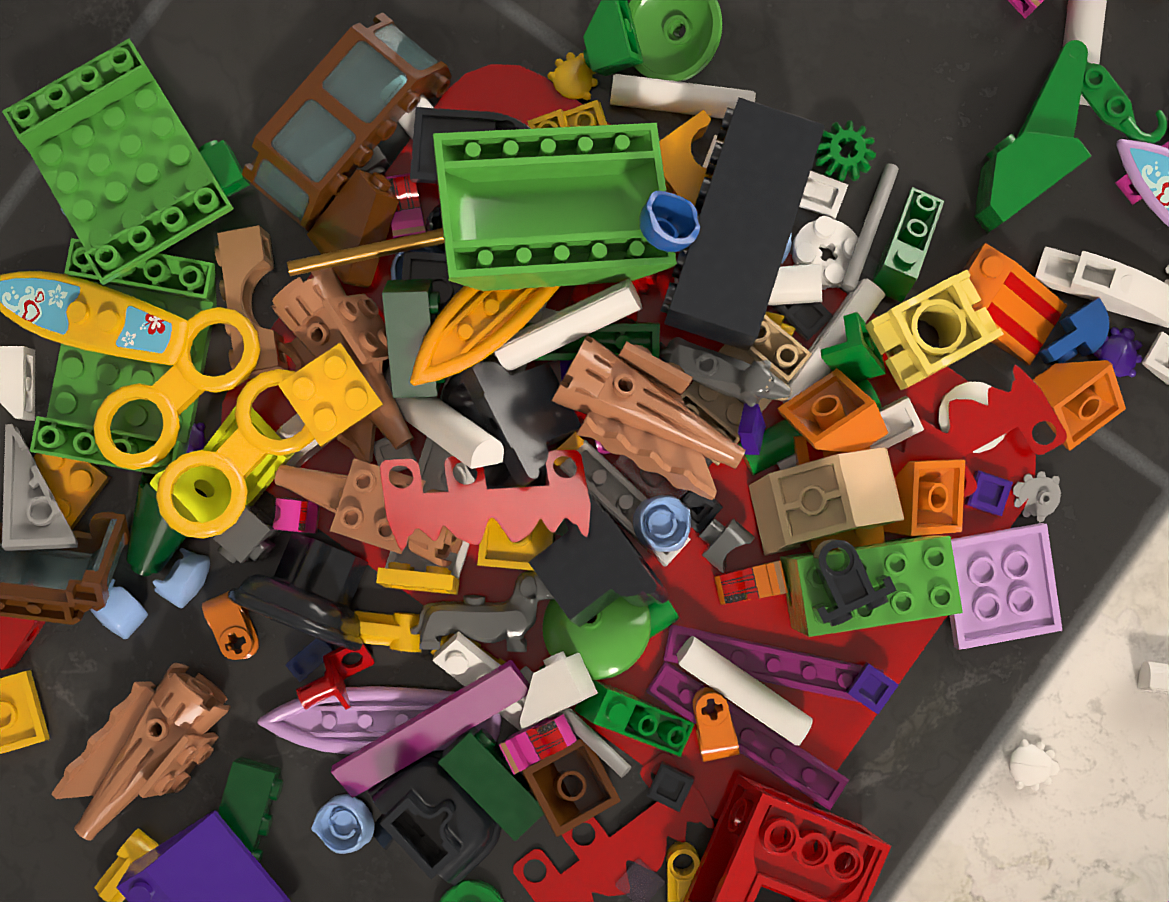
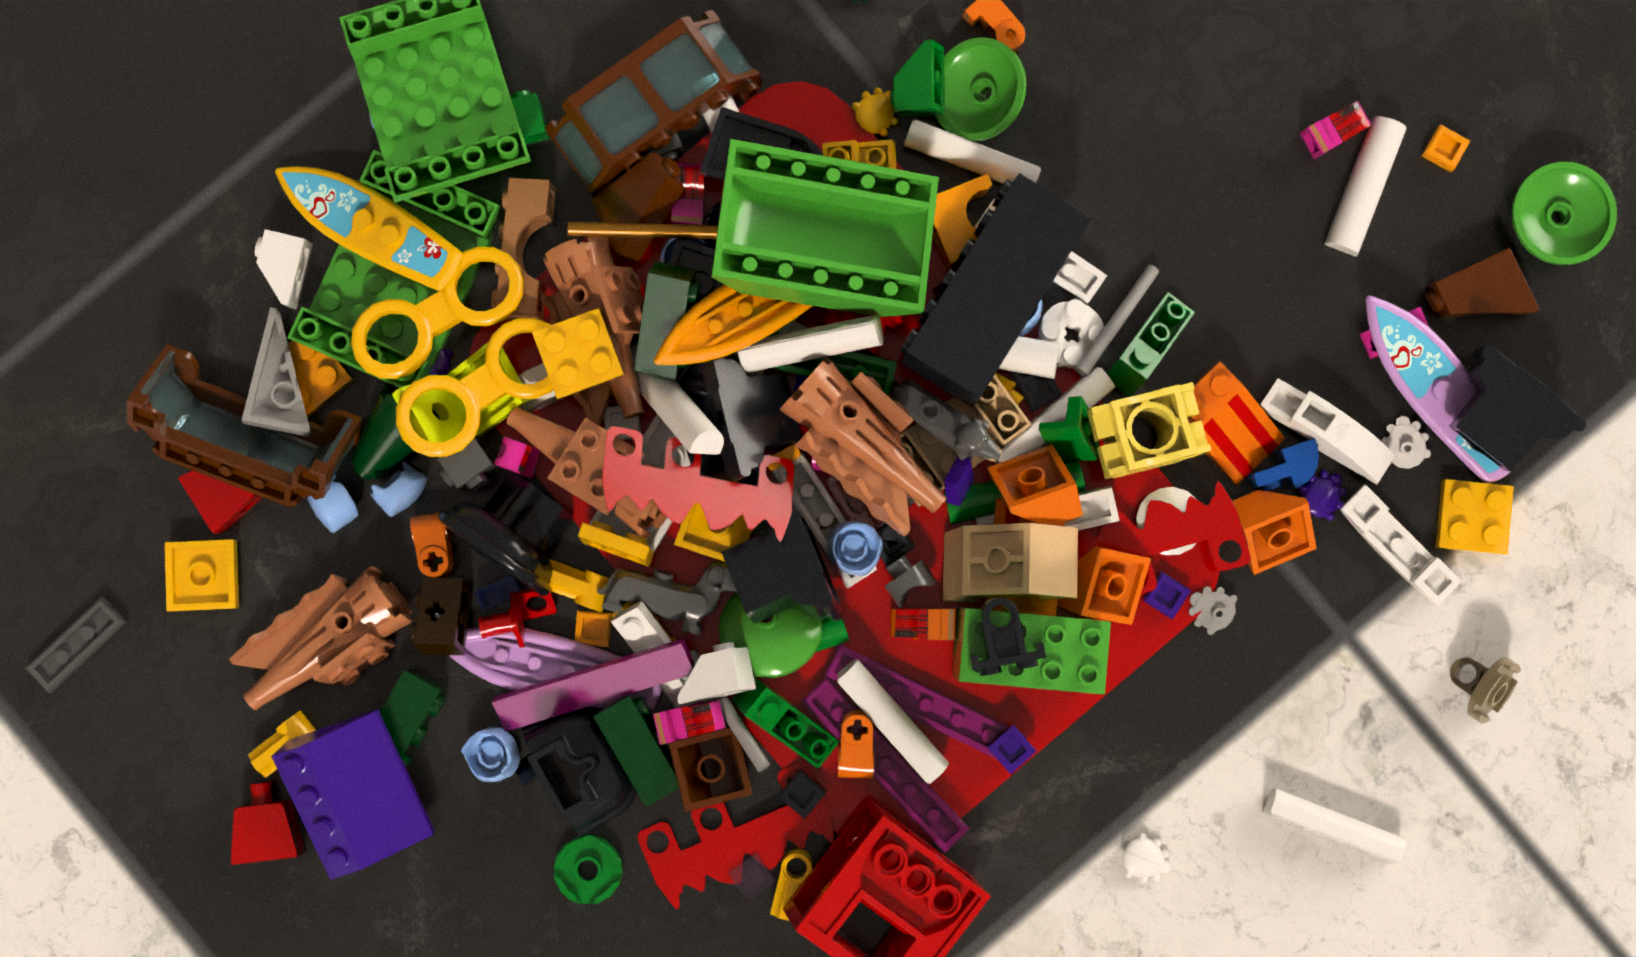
camera: 20 degrees right, 0 degrees up
blue helmet [639,191,700,252] -> none
green gear [816,120,876,182] -> none
lavender plate [950,523,1062,650] -> none
green slope [974,40,1167,234] -> none
none -> dark brown brick [411,578,473,655]
none -> light orange tile [575,610,612,647]

